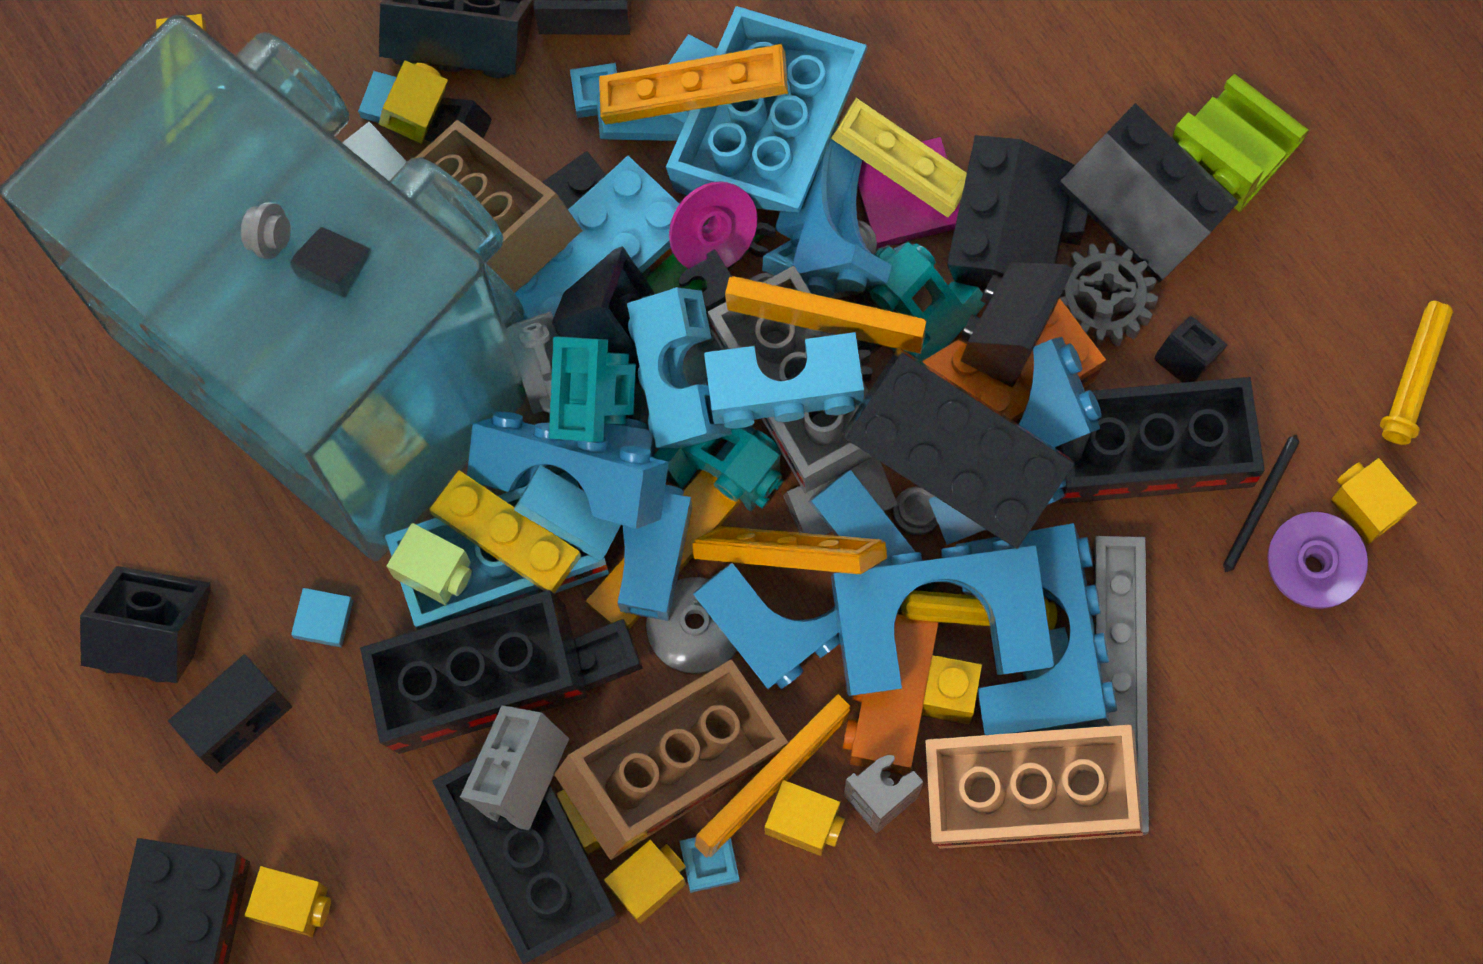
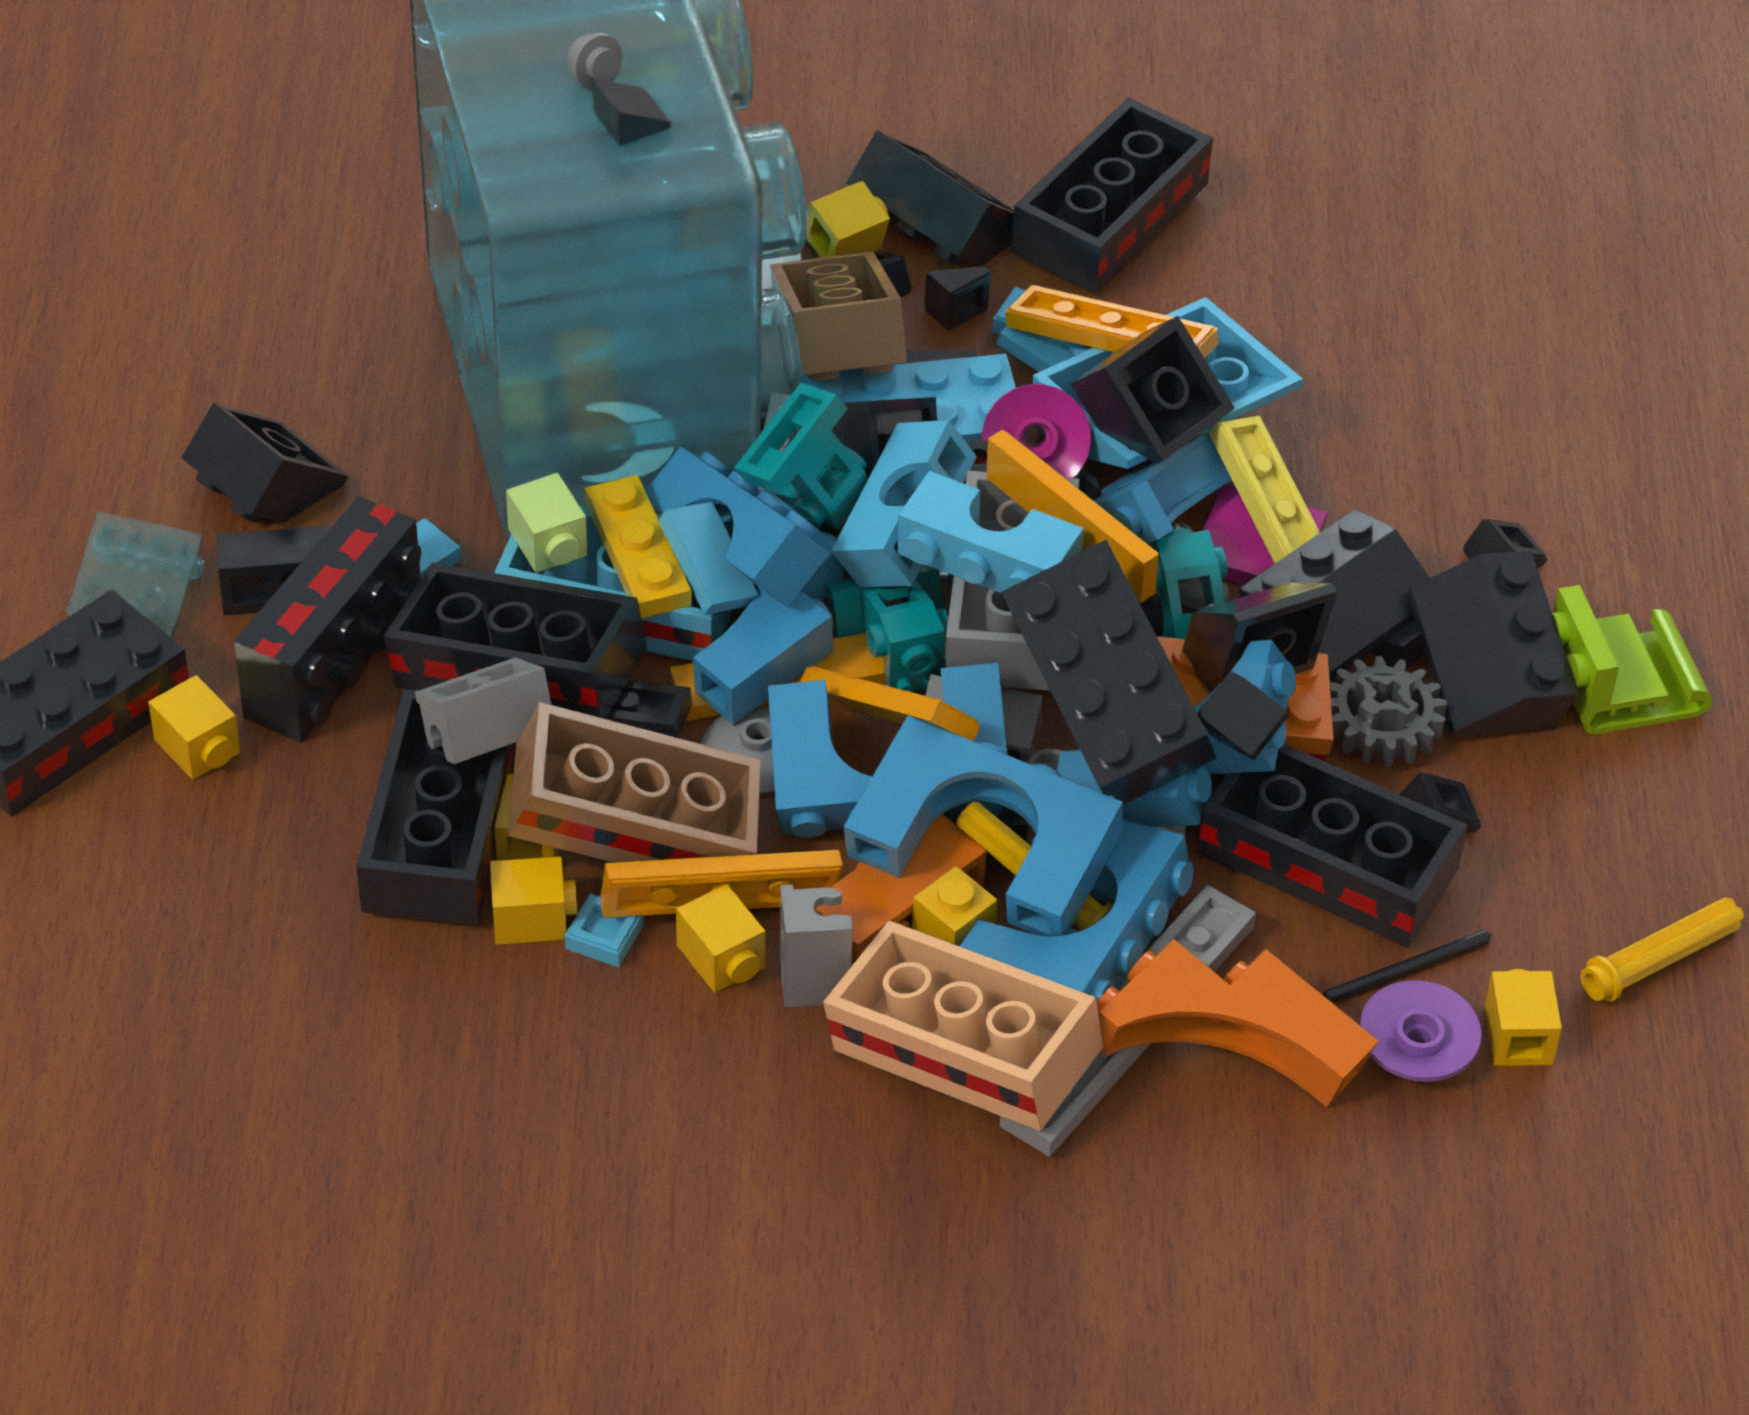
camera: 30 degrees right, 25 degrees down
none -> clear light blue hinge [65,511,205,638]
none -> black brick [234,496,421,743]
none -> black slope [924,267,991,331]
none -> black slope [1070,316,1235,464]
none -> orange arch [1096,939,1379,1108]
none -> black slope [1198,671,1290,760]
none -> black slope [1463,519,1548,568]

